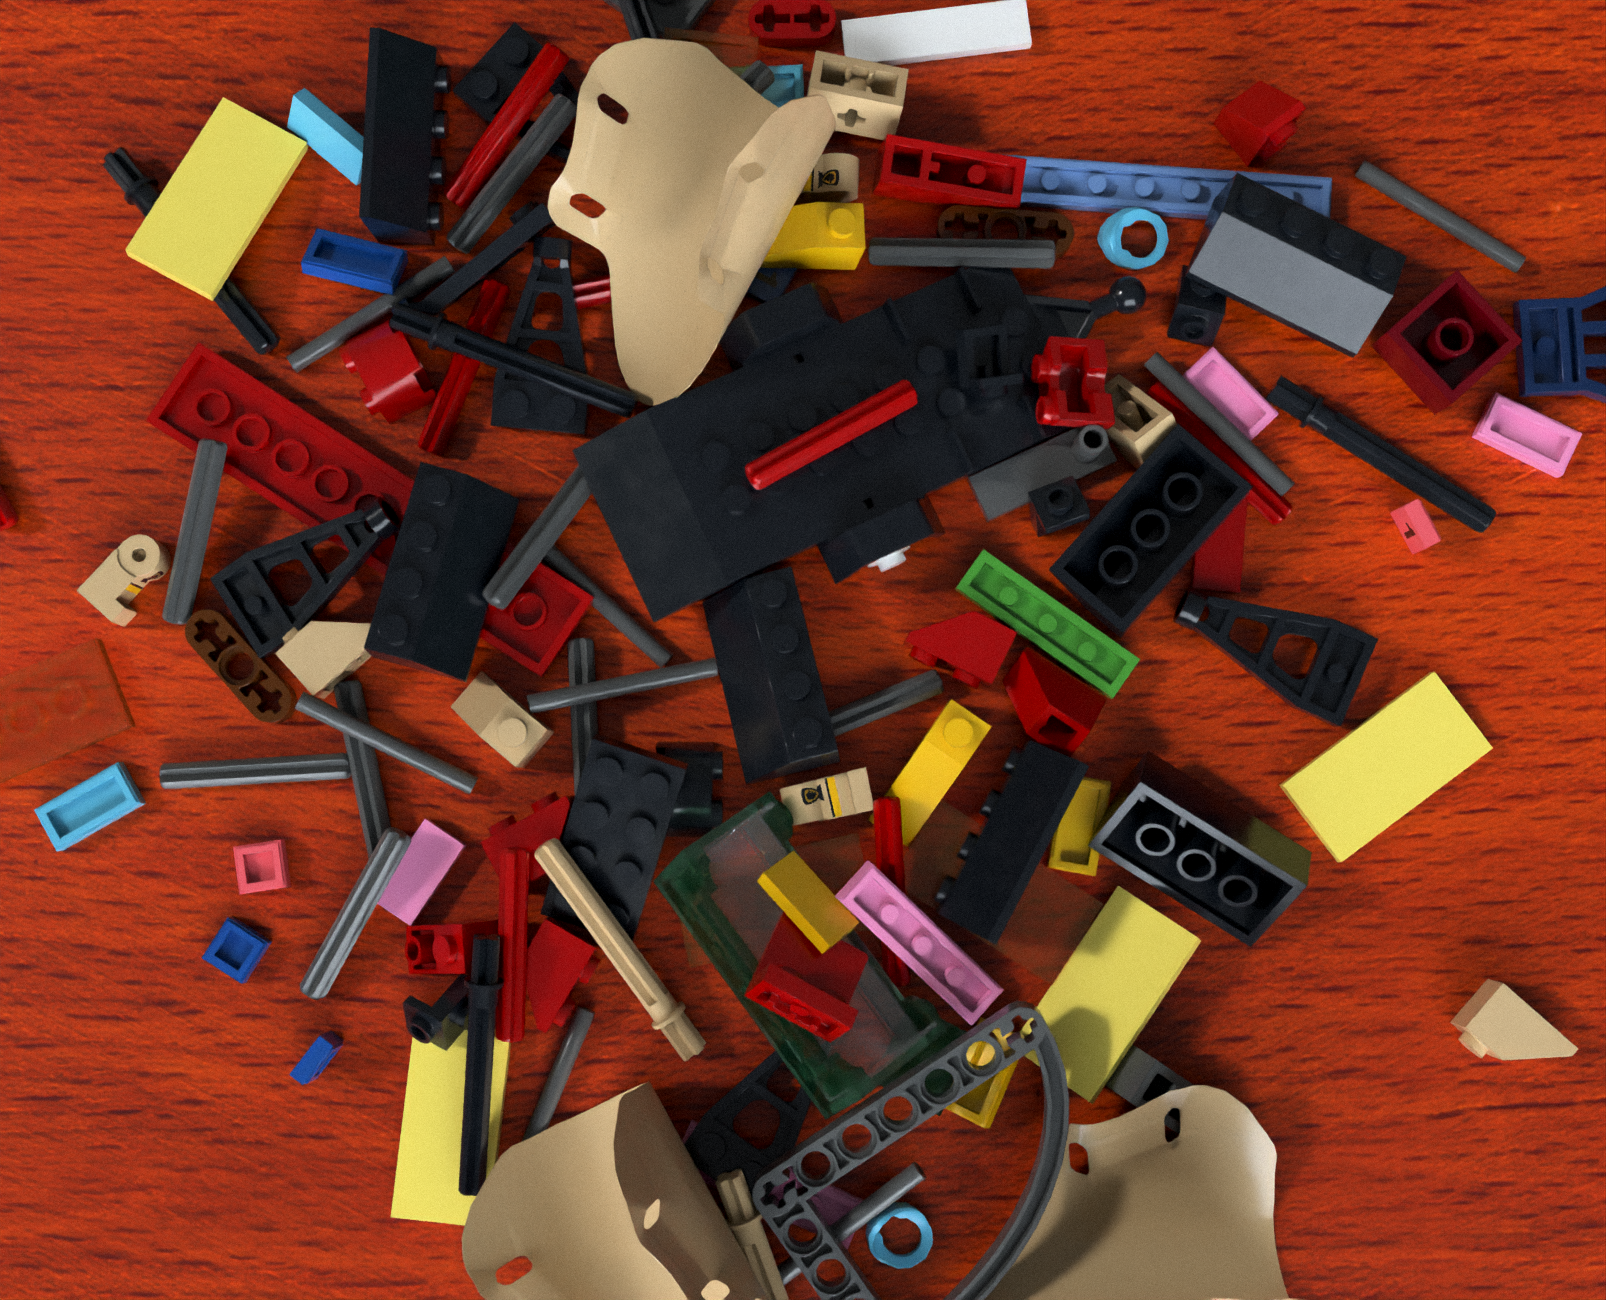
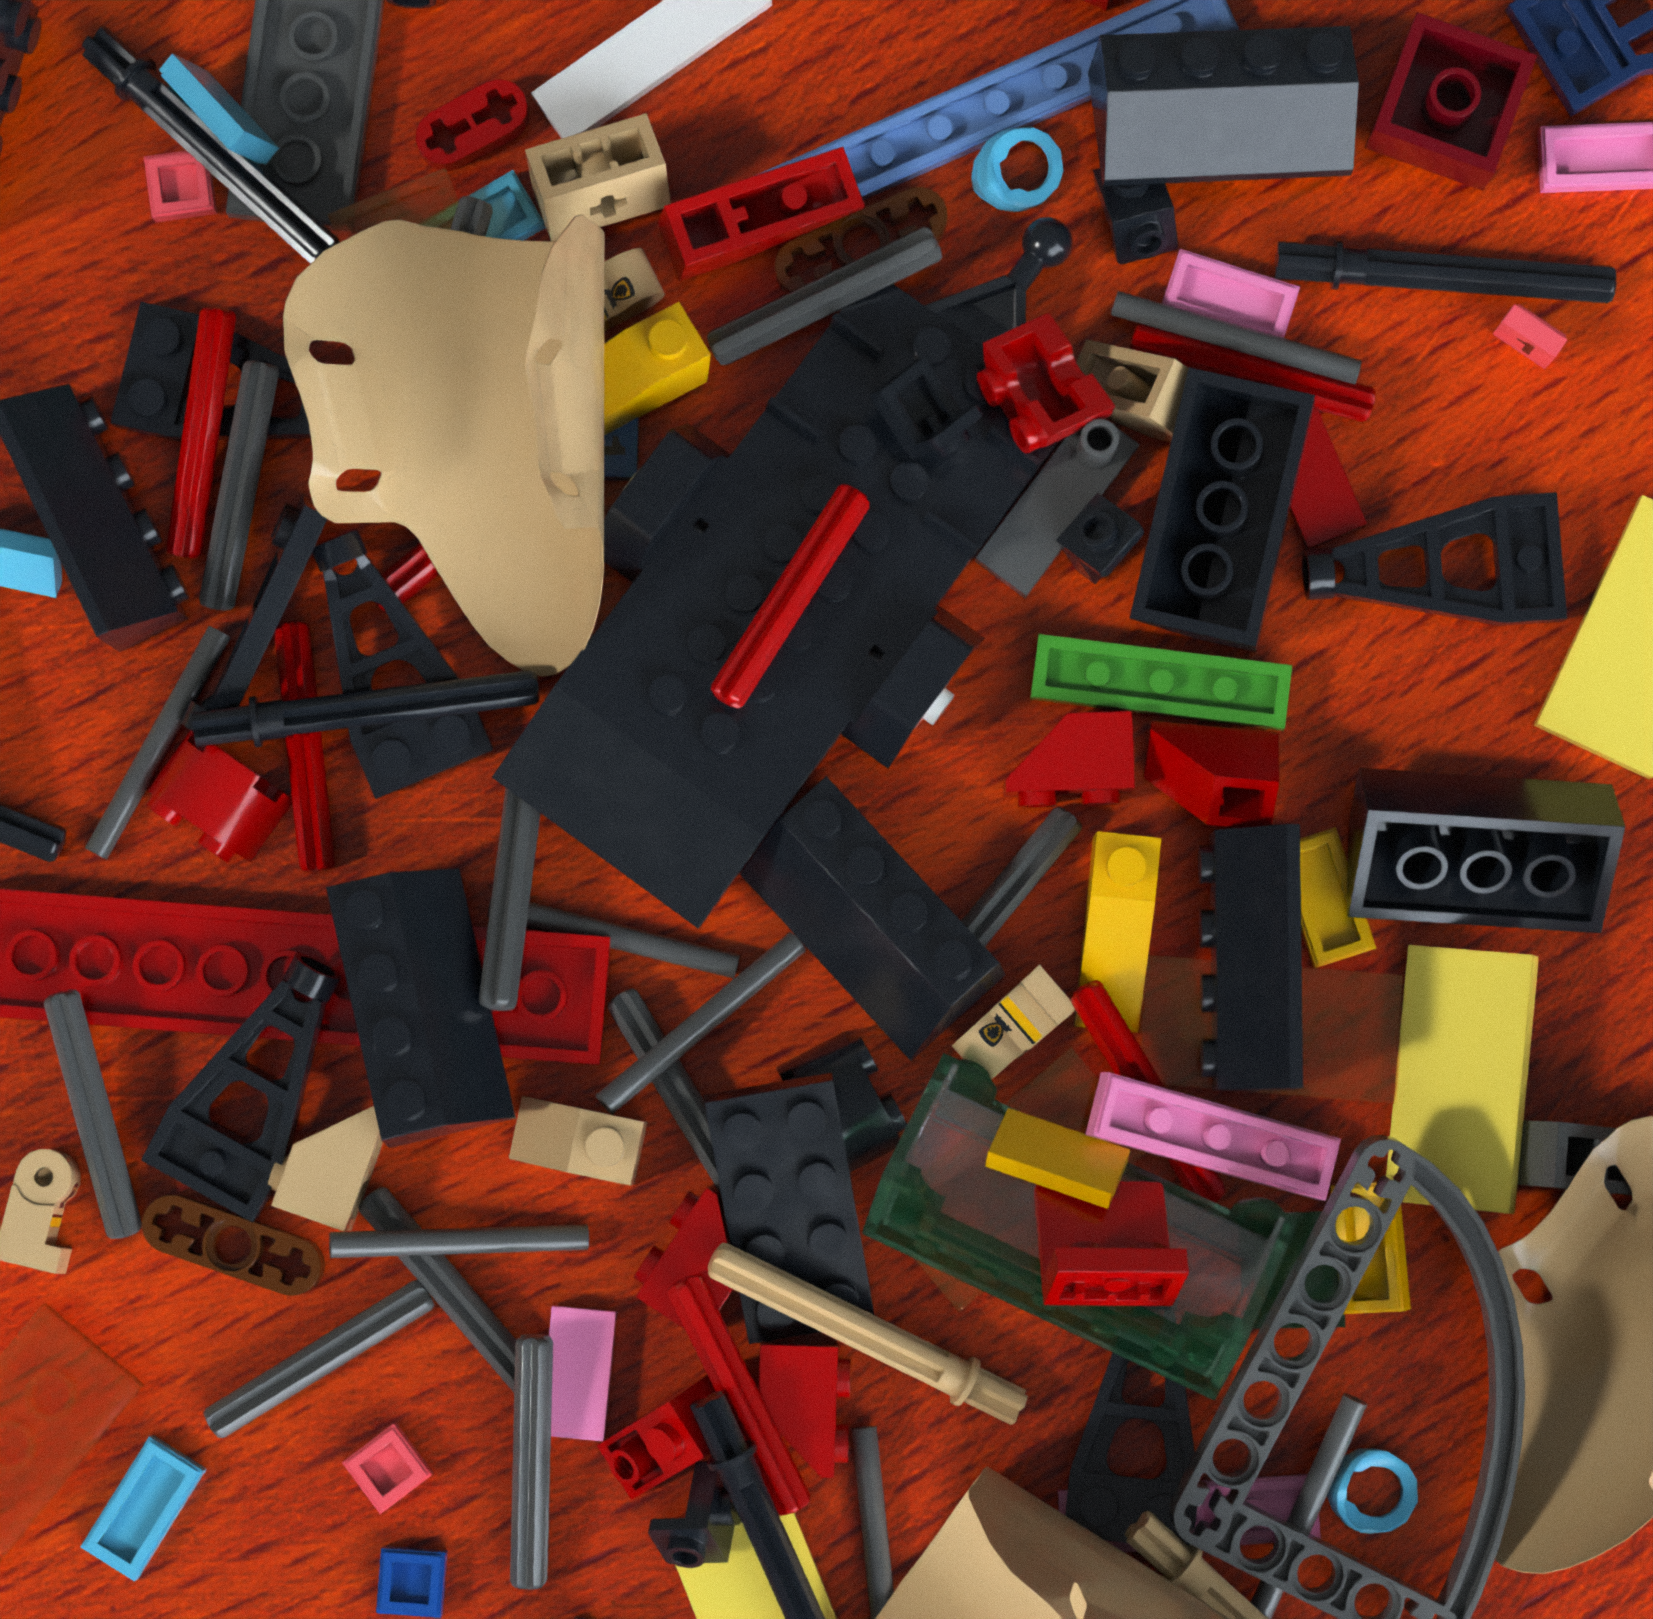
camera: 25 degrees left, 0 degrees up
blue tile [301,228,408,295] -> none

